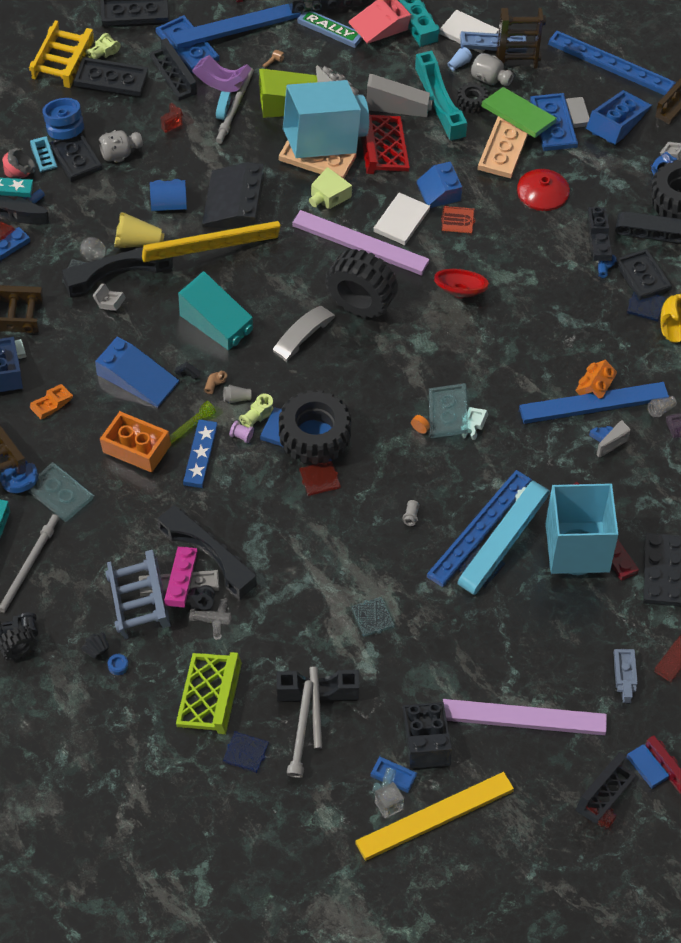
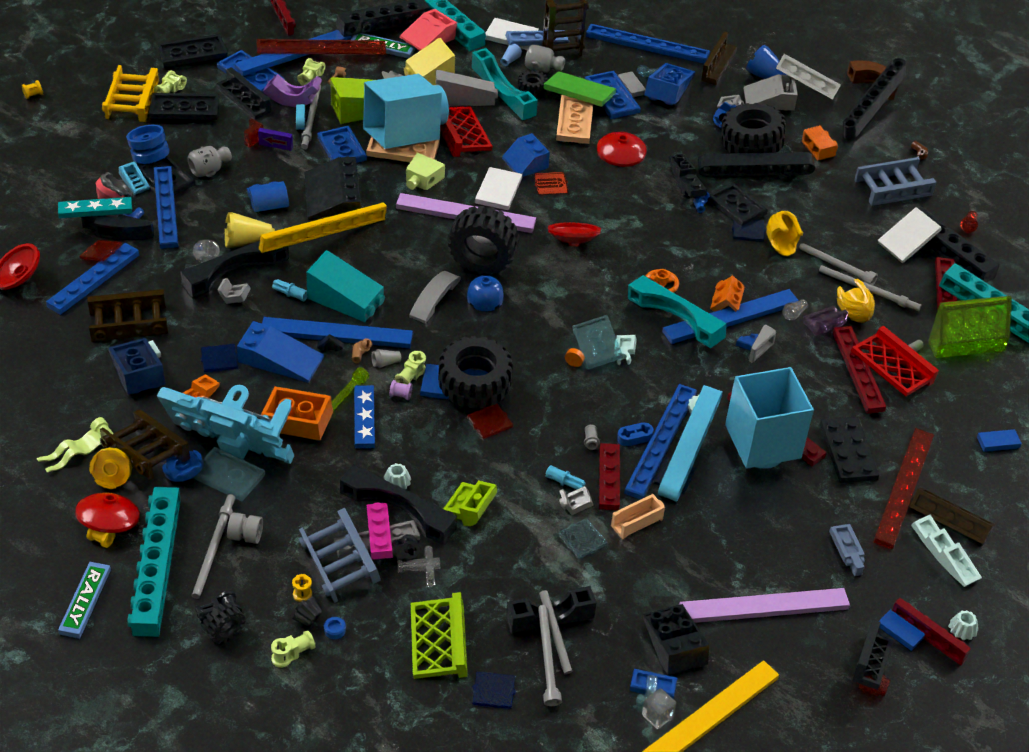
camera: 15 degrees left, 10 degrees down
none -> blue tile [154,166,178,249]
none -> medium azure piece [157,385,294,464]
none -> clear blue piece [200,344,238,372]
none -> light grey wheel [227,512,263,544]
none -> clear red tile [257,39,386,55]
none -> dark purple tile [258,128,293,151]
none -> blue tile [262,317,413,348]
none -> yellowish green connector [271,631,316,668]
none -> medium azure axle [272,279,308,301]
none -> yellow bush [292,574,312,602]
none -> yellowish green connector [297,58,325,86]
none -> blue tile [317,126,367,163]
none -> light aqua piece [384,463,411,489]
none -> light yellow slope [404,38,455,85]
none -> lime brick [443,480,497,526]
none -> blue cylinder [467,276,504,311]
none -> medium azure axle [545,465,585,490]
none -> light grey bracket [559,486,593,515]
none -> dark red plate [599,443,620,510]
none -> light nougat window [611,494,665,540]
none -> blue beam [617,423,654,446]
none -> teal arch [628,275,726,348]
none -> clear light blue arm [637,65,658,77]
none -> orange piece [645,269,679,293]

